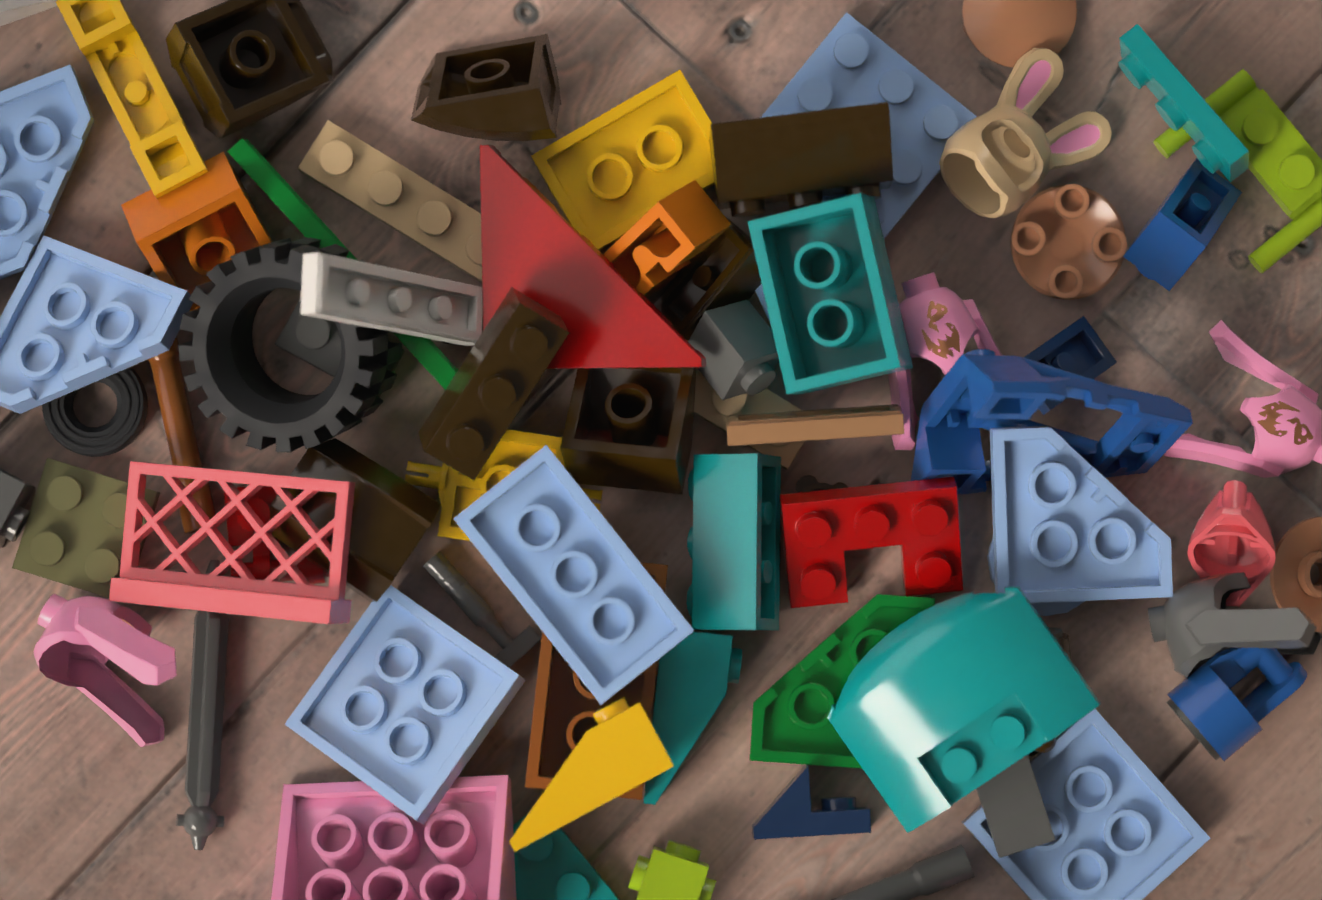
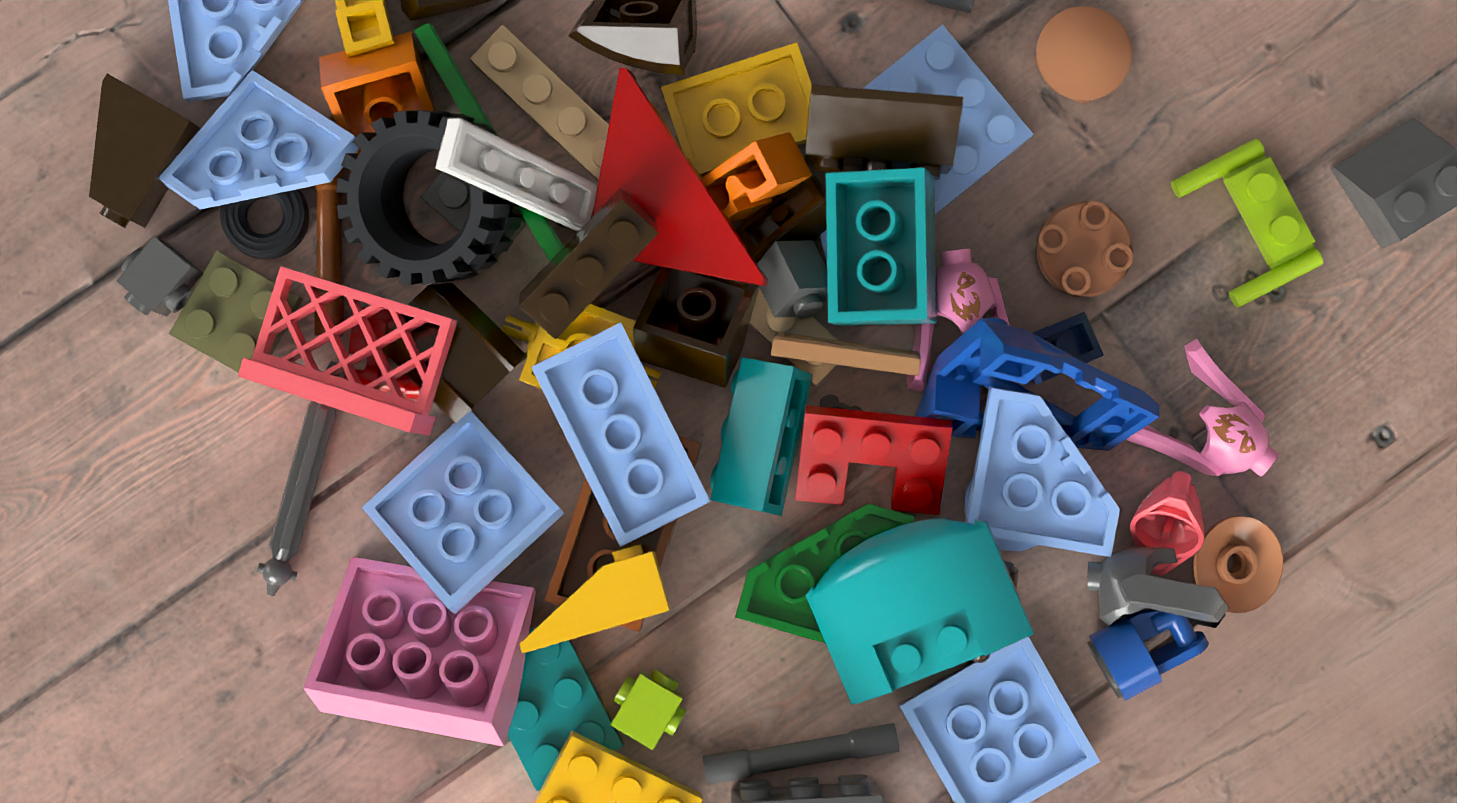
camera: 15 degrees right, 0 degrees up
bright pink piece [34,594,177,747] -> none
dark grey piece [423,551,541,668] -> none
teal slope [644,632,742,805] -> none
dark blue slope [752,765,871,840] -> none
tan piece [939,48,1112,218] -> none
dark grey tile [976,755,1055,858] -> none
teal plate [1118,24,1249,183] -> none
blue slope [1123,158,1242,291] -> none

